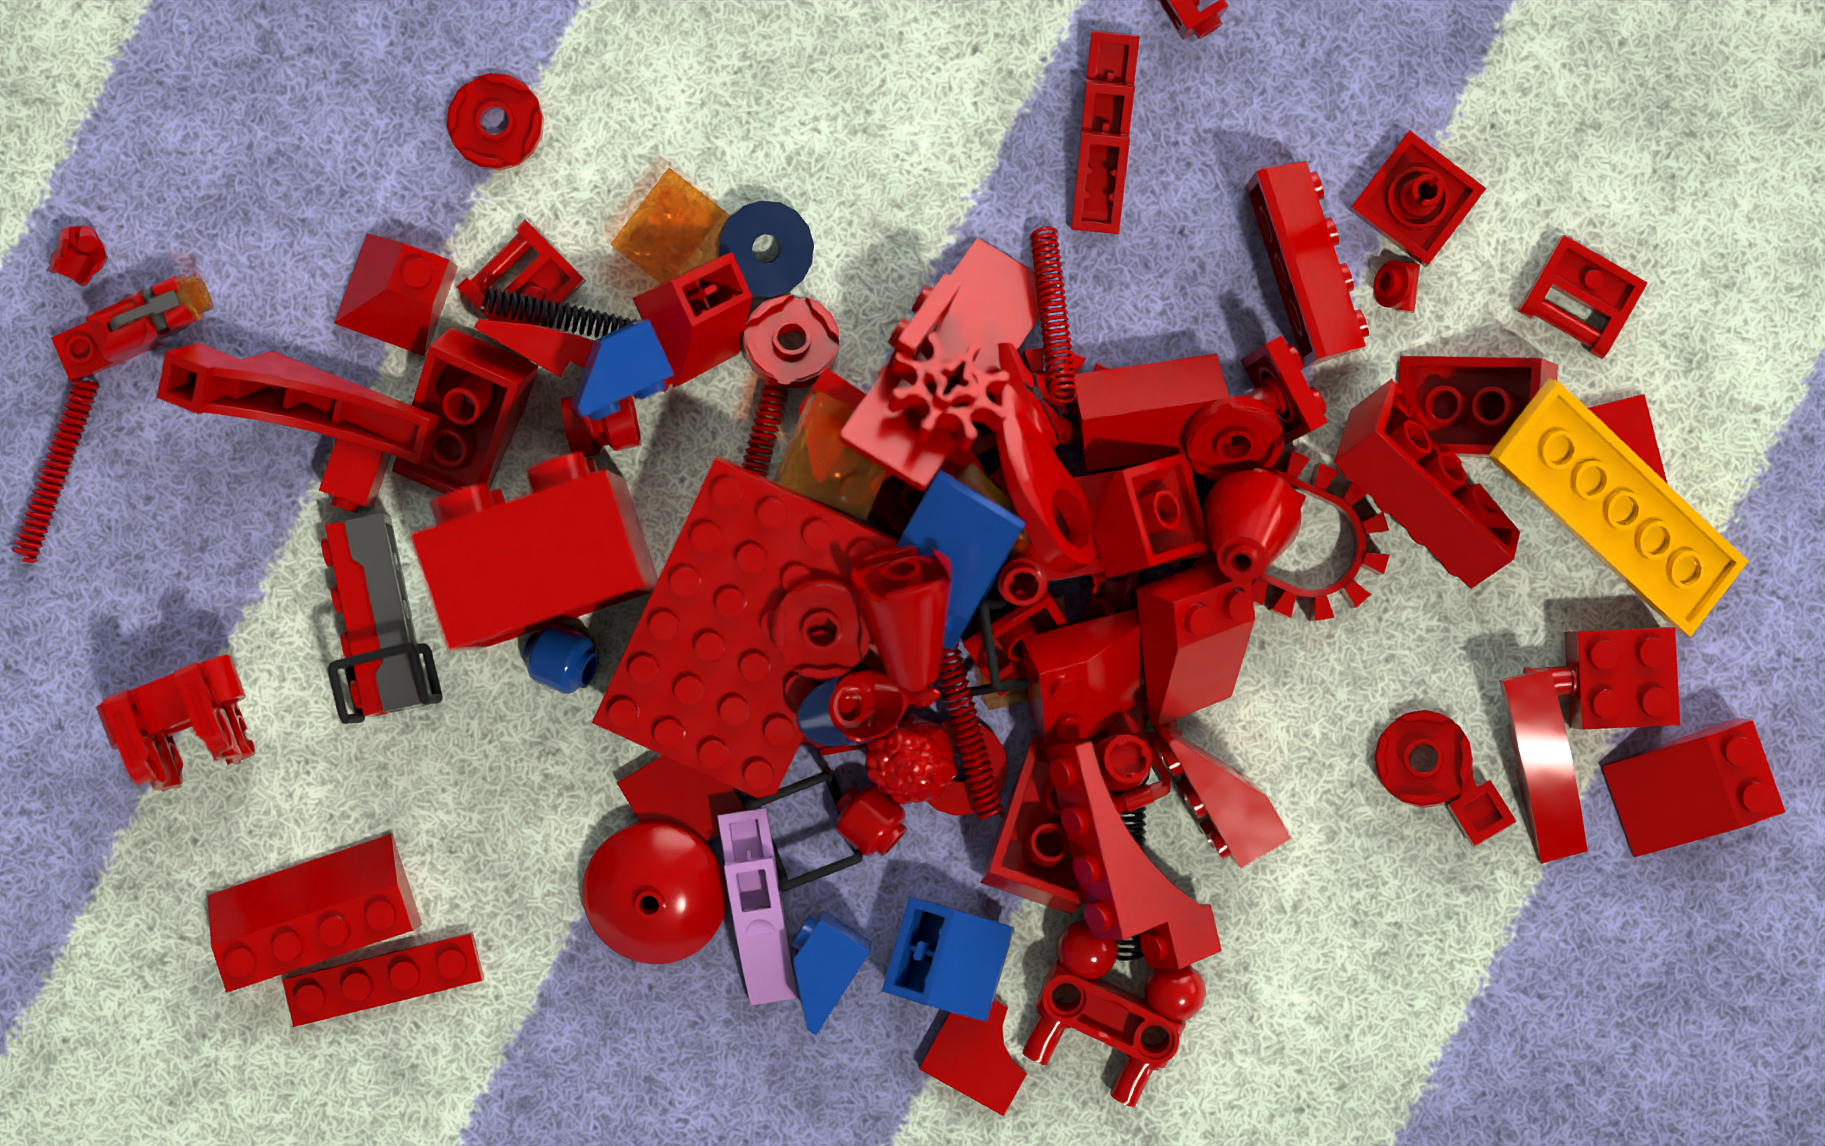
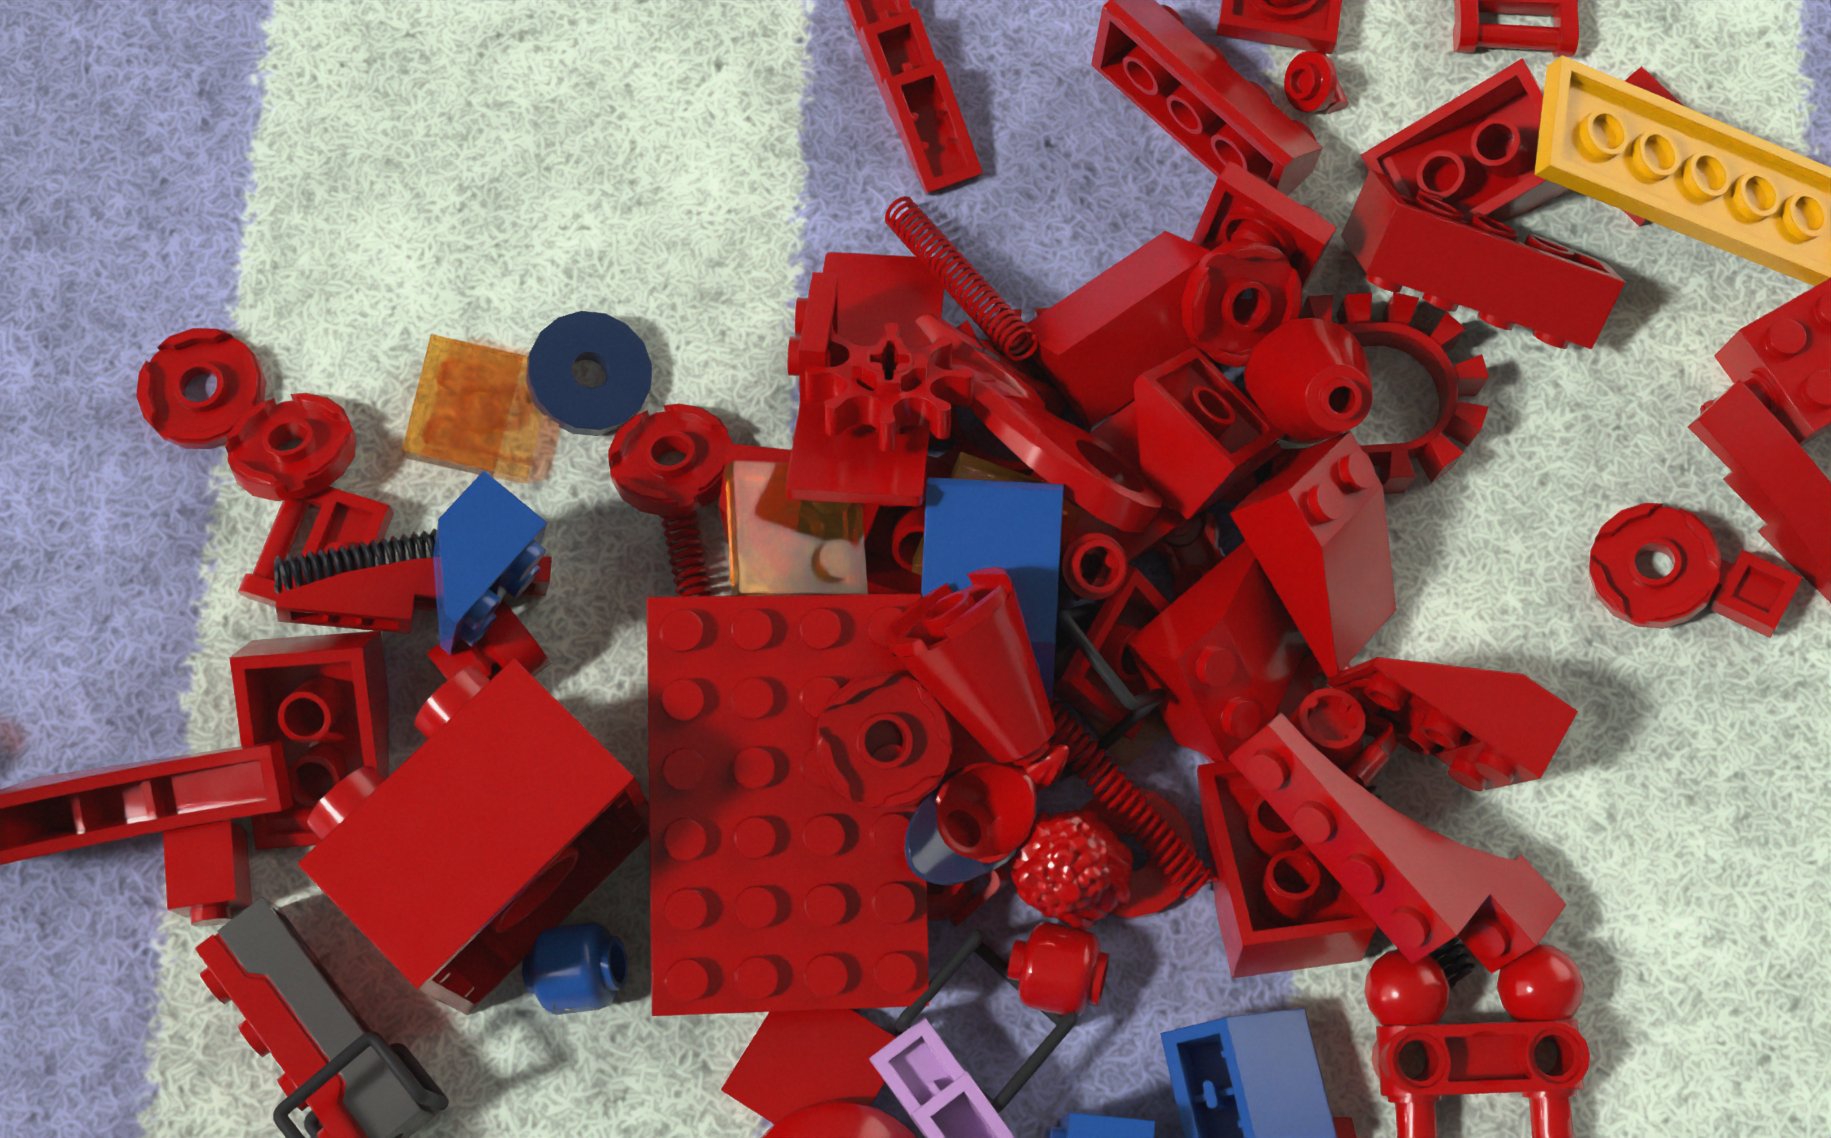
camera: 30 degrees left, 15 degrees down
red slope [334,233,458,356] -> none
red slope [632,252,752,388] -> none
none -> red tile [225,393,357,501]

